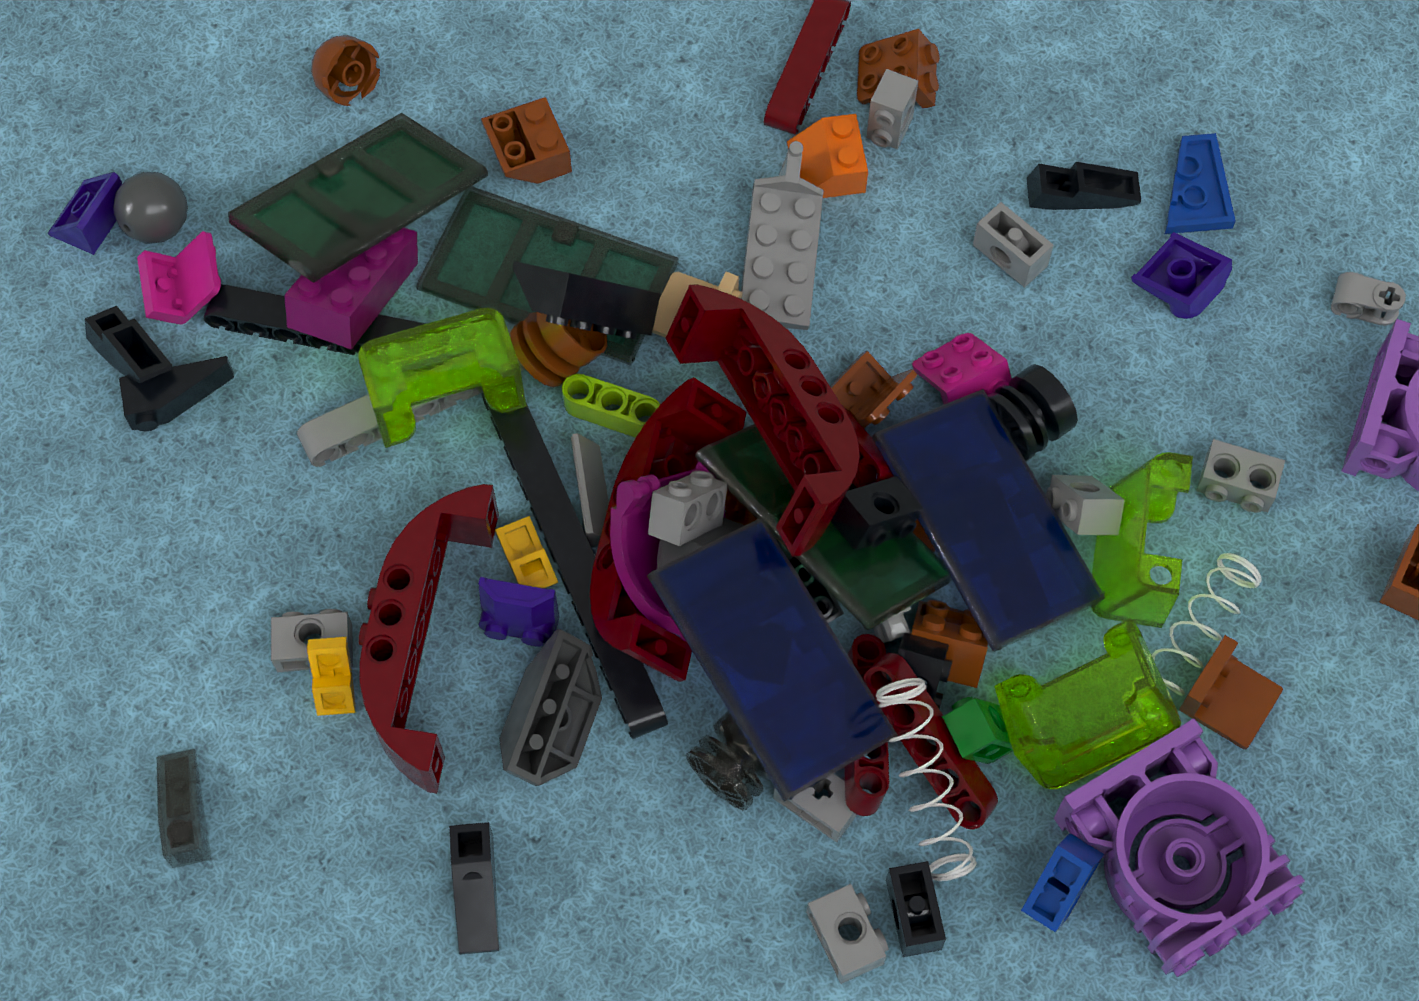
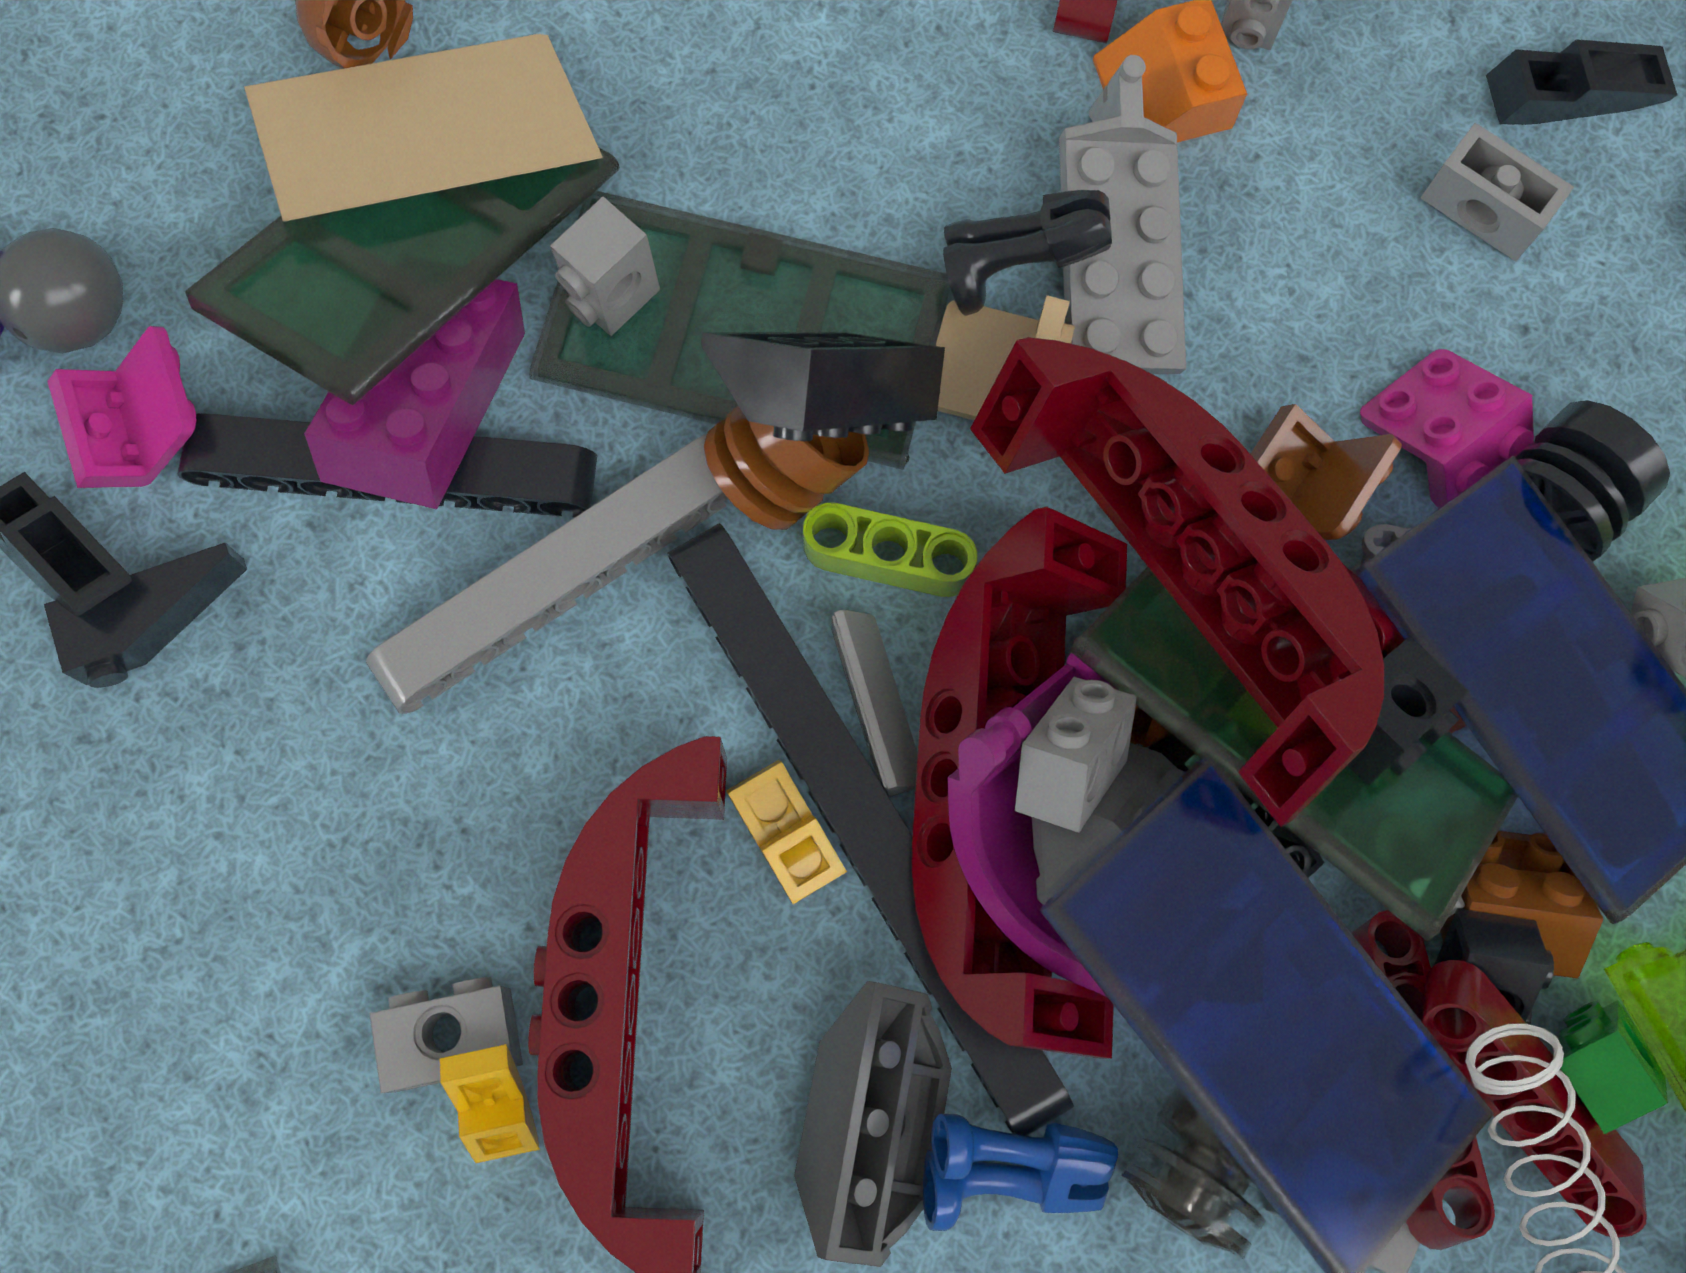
camera: 10 degrees left, 10 degrees up
clear neon green windscreen [358,307,527,448] -> none
dark purple slope [478,577,560,647] -> none
dark orange slope [481,97,572,184] -> none
none -> tan sticker [244,34,603,222]
none -> light grey brick [550,197,660,336]
none -> blue piece [923,1114,1118,1231]
none -> black piece [943,190,1112,316]

